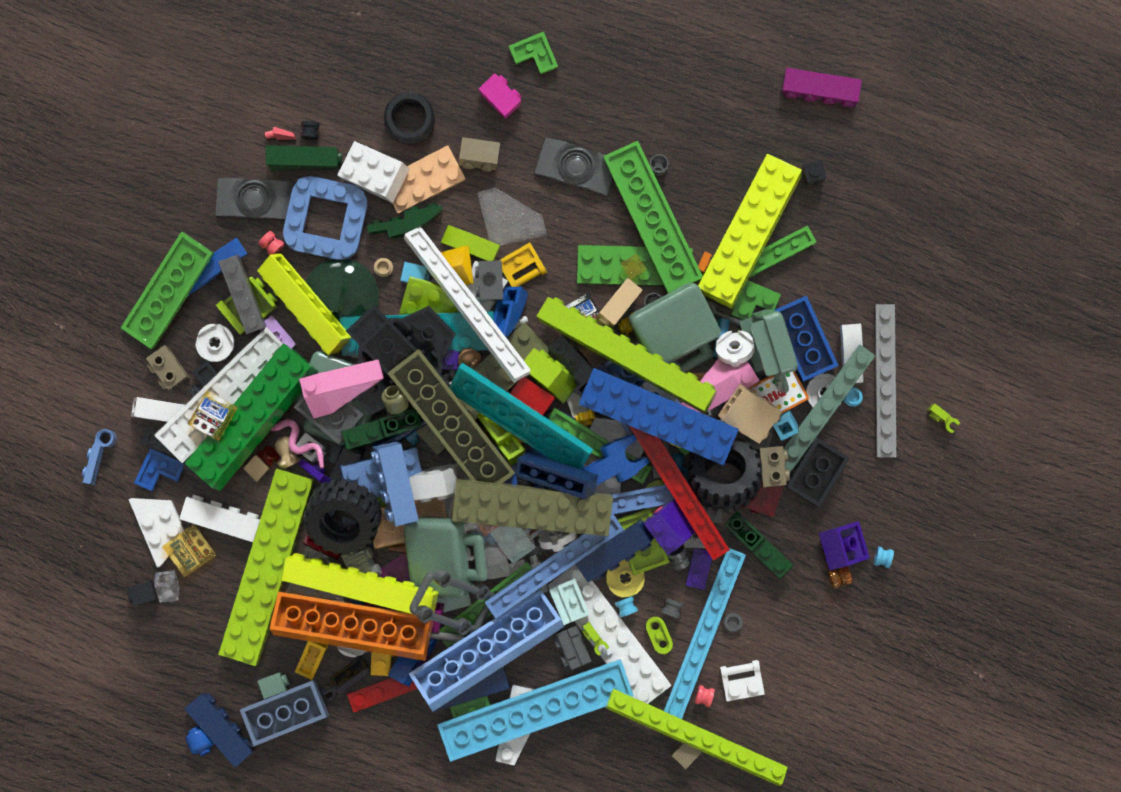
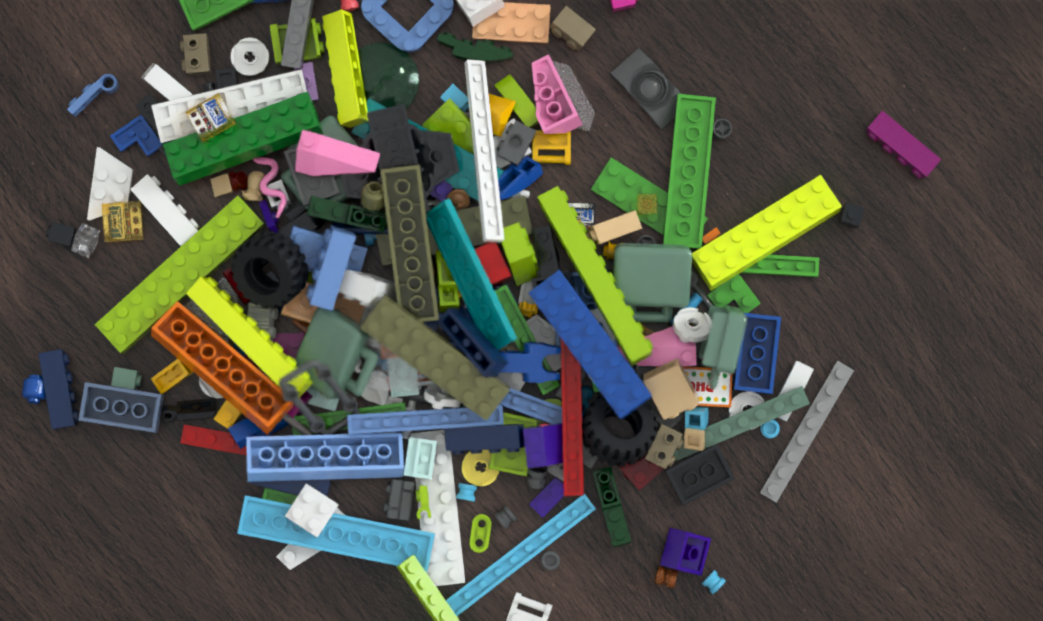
camera: 30 degrees right, 0 degrees up
tan plate [374,258,393,277] -> none
coral wheel [695,685,715,708] -> none
lime plate [927,403,960,433] -> none
none -> white plate [285,484,339,537]
none -> bright pink wedge [532,54,583,134]
none -> tan plate [684,428,705,451]

